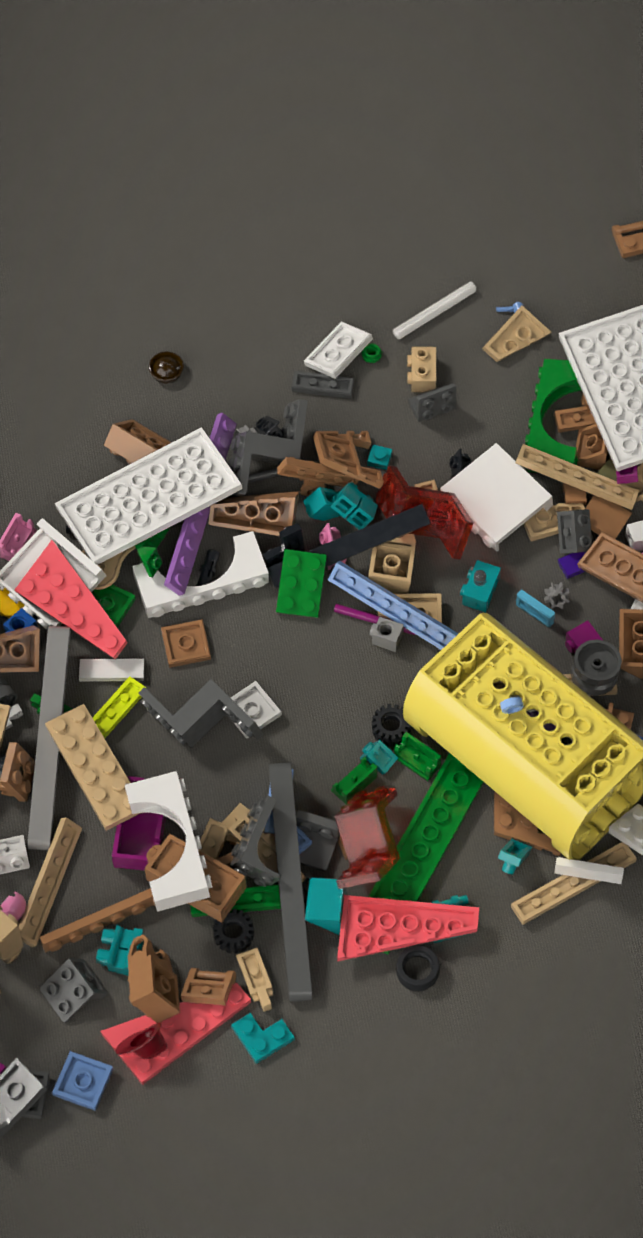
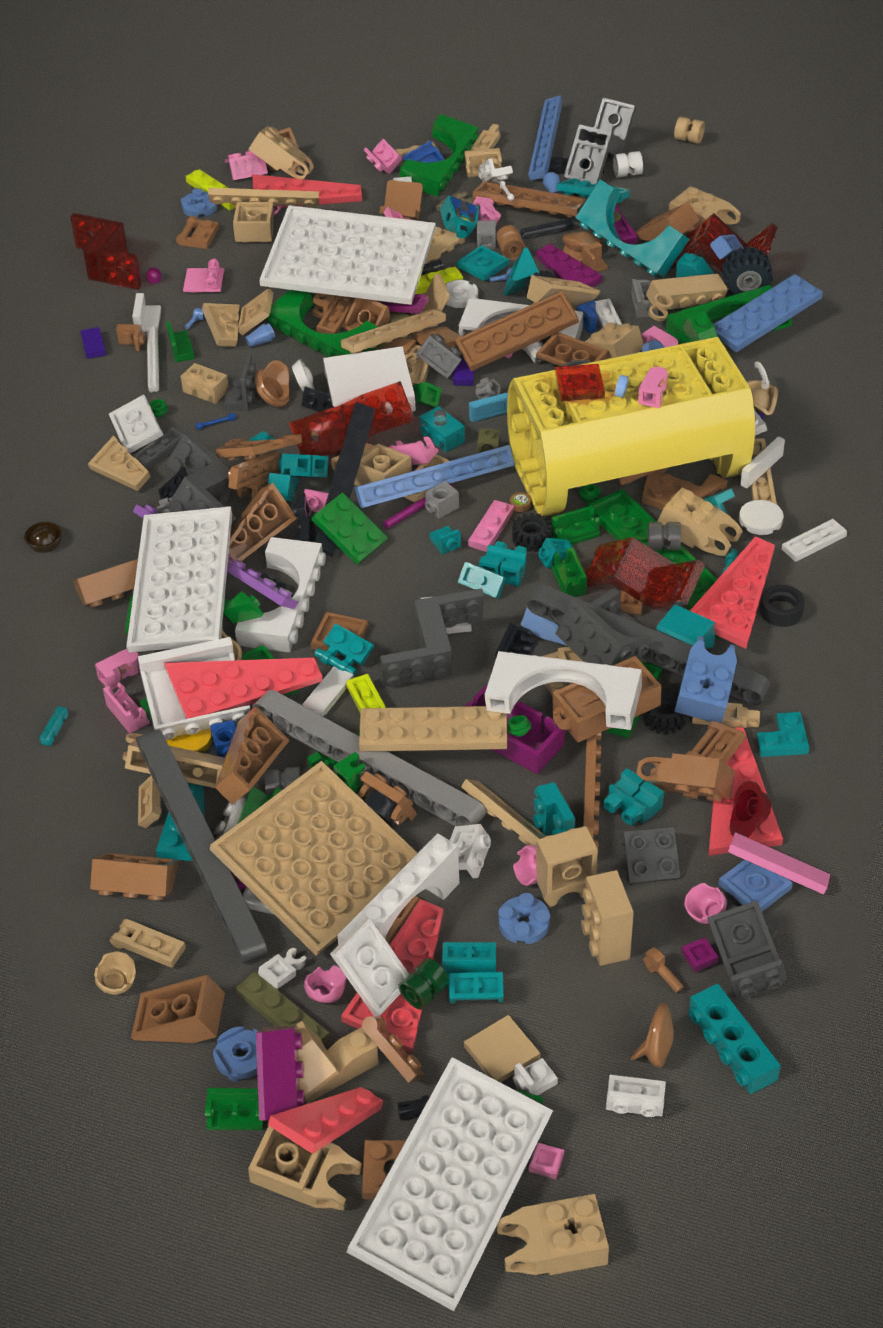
camera: 60 degrees left, 15 degrees down
none -> clear red bracket [70,213,142,290]
none -> dark purple tile [80,327,106,359]
none -> tan wing [88,435,150,491]
none -> bright pink leg [95,649,140,690]
none -> medium nougat bracket [116,324,145,352]
none -> white panel [132,293,161,332]
none -> magenta hinge [146,267,162,284]
none -> green panel [166,321,195,363]
none -> bright pink hinge [183,259,225,293]
none -> blue hinge [196,413,236,430]
none -> tan tile [238,288,274,335]
none -> medium blue cone [245,323,276,348]
none -> medium nougat piece [254,360,290,408]
none -> white hat [292,359,315,392]
none -> teal plate [314,623,375,676]
none -> green hinge [334,752,365,794]
none -> bright pink hinge [389,436,439,465]
none -> green panel [413,382,442,409]
none -> teal bracket [429,526,461,555]
none -> plate [458,562,507,599]
none -> bright pink plate [468,500,514,552]
none -> teal hips [479,541,527,587]
none -> black hinge [495,623,534,661]
none -> green plate [507,715,531,736]
none -> teal plate [533,782,575,836]
none -> clear red plate [555,364,605,402]
none -> bright pink leg [638,367,668,408]
none -> dark grey wheel [648,522,681,551]
none -> tan brick [657,487,743,556]
none -> medium blue brick [674,636,737,723]
none -> bright pink hair [684,883,727,925]
none -> bright pink tile [728,832,831,894]
none -> white tile [739,500,784,535]
none -> white tile [781,519,847,562]

